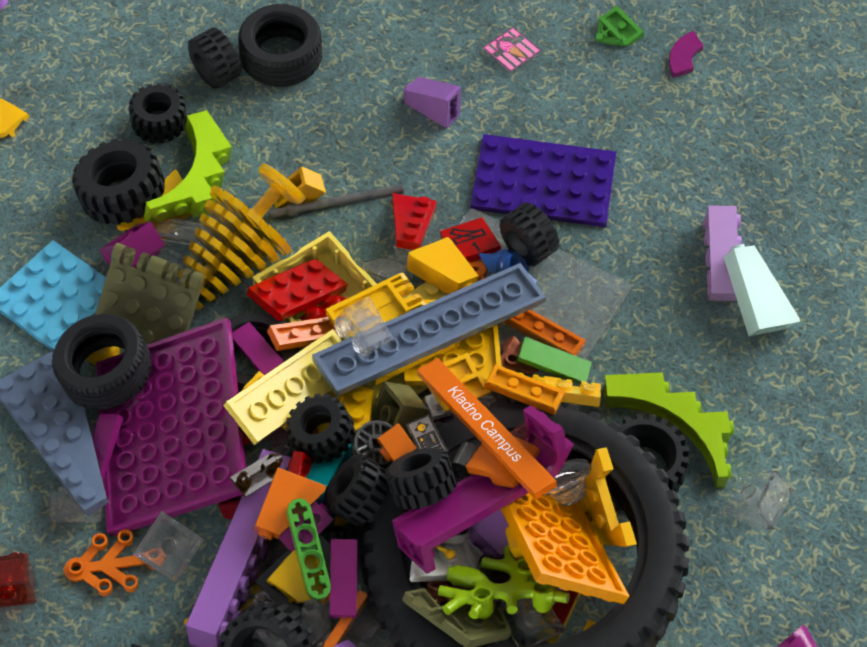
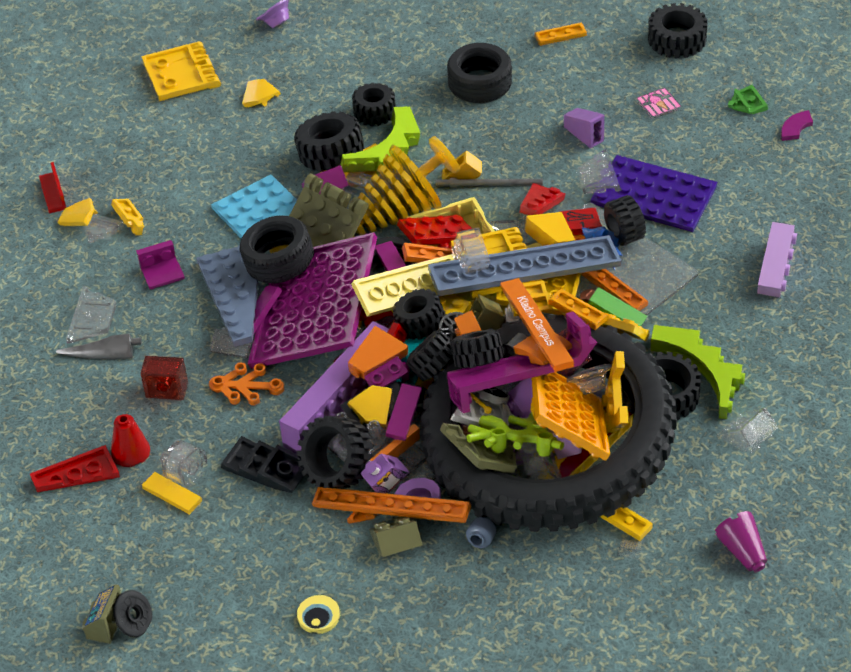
camera: 20 degrees right, 10 degrees down
clear slope [132,511,205,583] -> none
black tyre [188,27,241,89] -> none
dark brown hinge [229,453,283,498] -> none
bright green beam [286,499,331,601] -> none
tile [406,414,450,457] -> none
light aqua slope [724,244,800,336] -> none
none -> clear wing [576,149,621,194]

